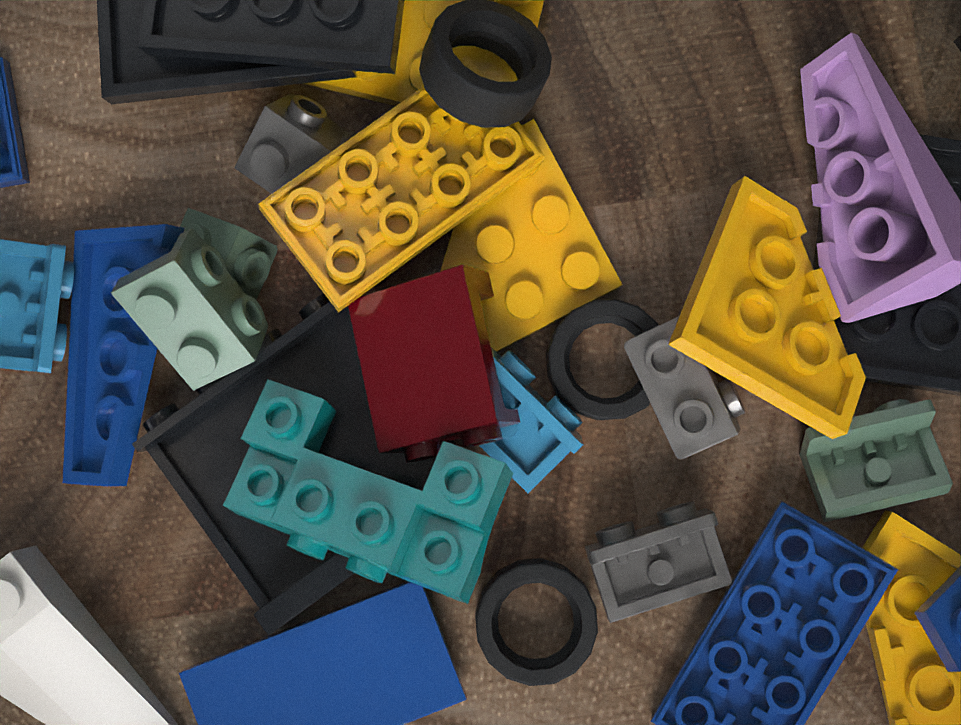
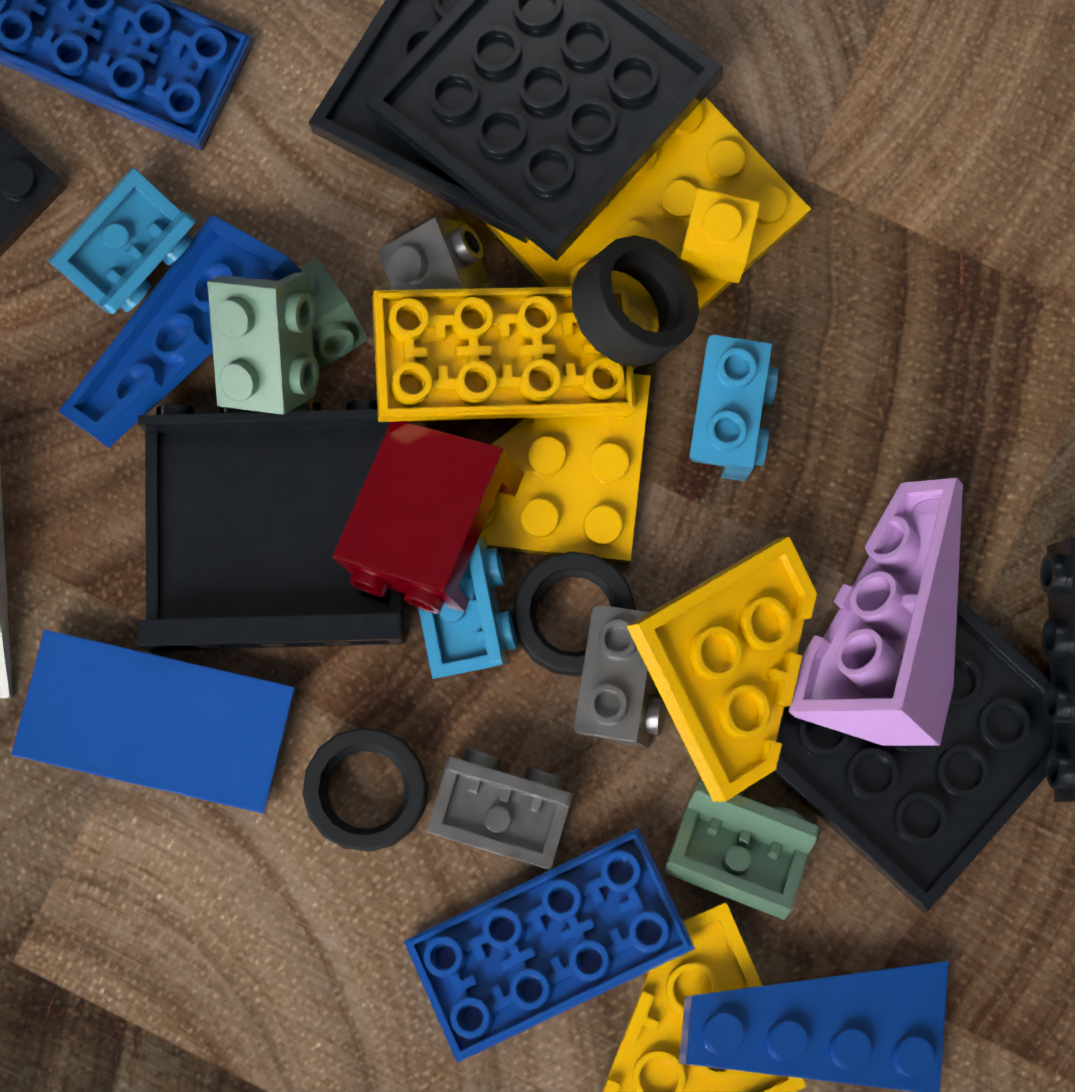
camera: 30 degrees right, 5 degrees down
teal bracket [223,379,513,604] -> none
none -> dark azure bracket [689,335,779,482]

